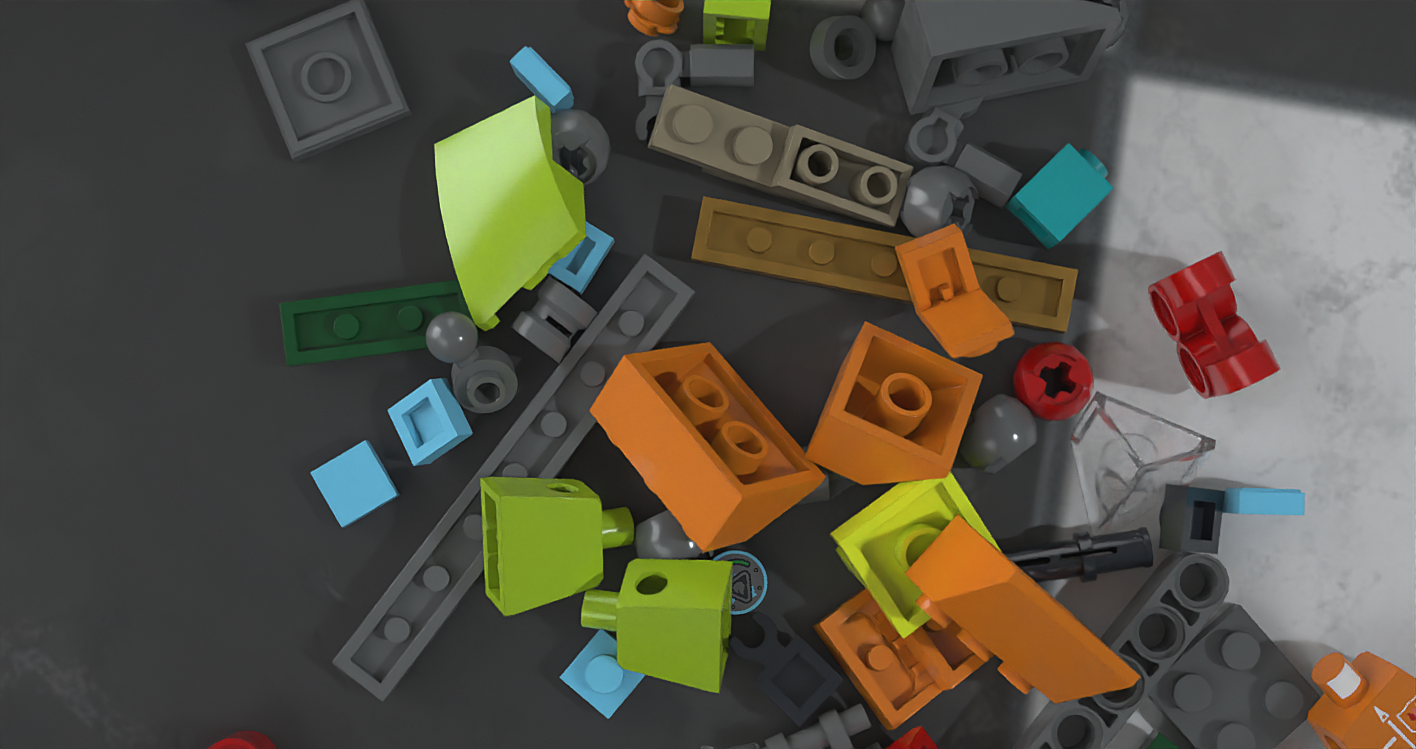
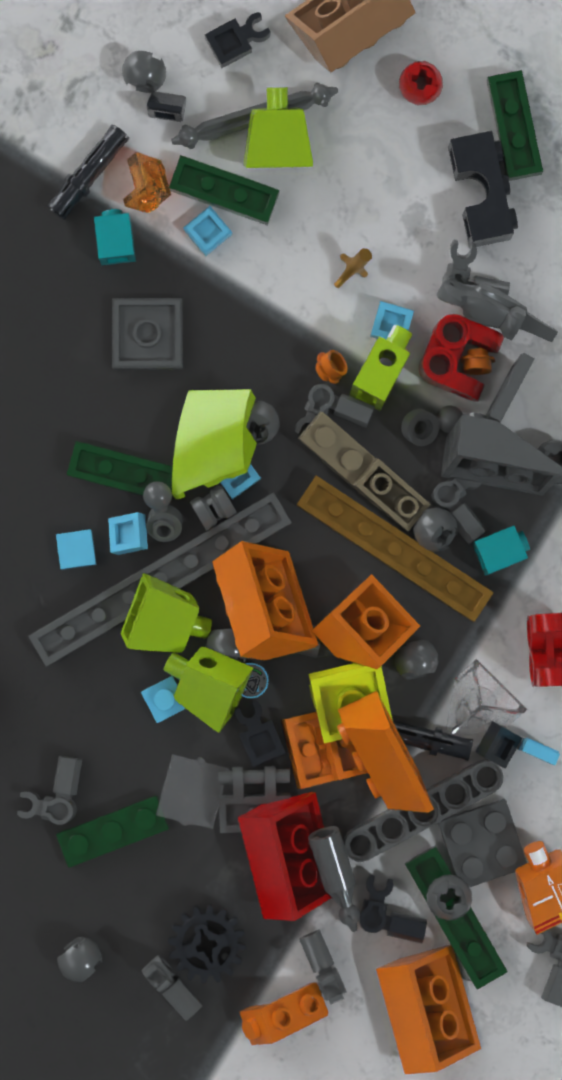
camera: 20 degrees right, 0 degrees up
medium azure tile [510,46,574,113] -> none
orange bracket [894,223,1014,358] -> none
red piece [1013,341,1094,422] -> none

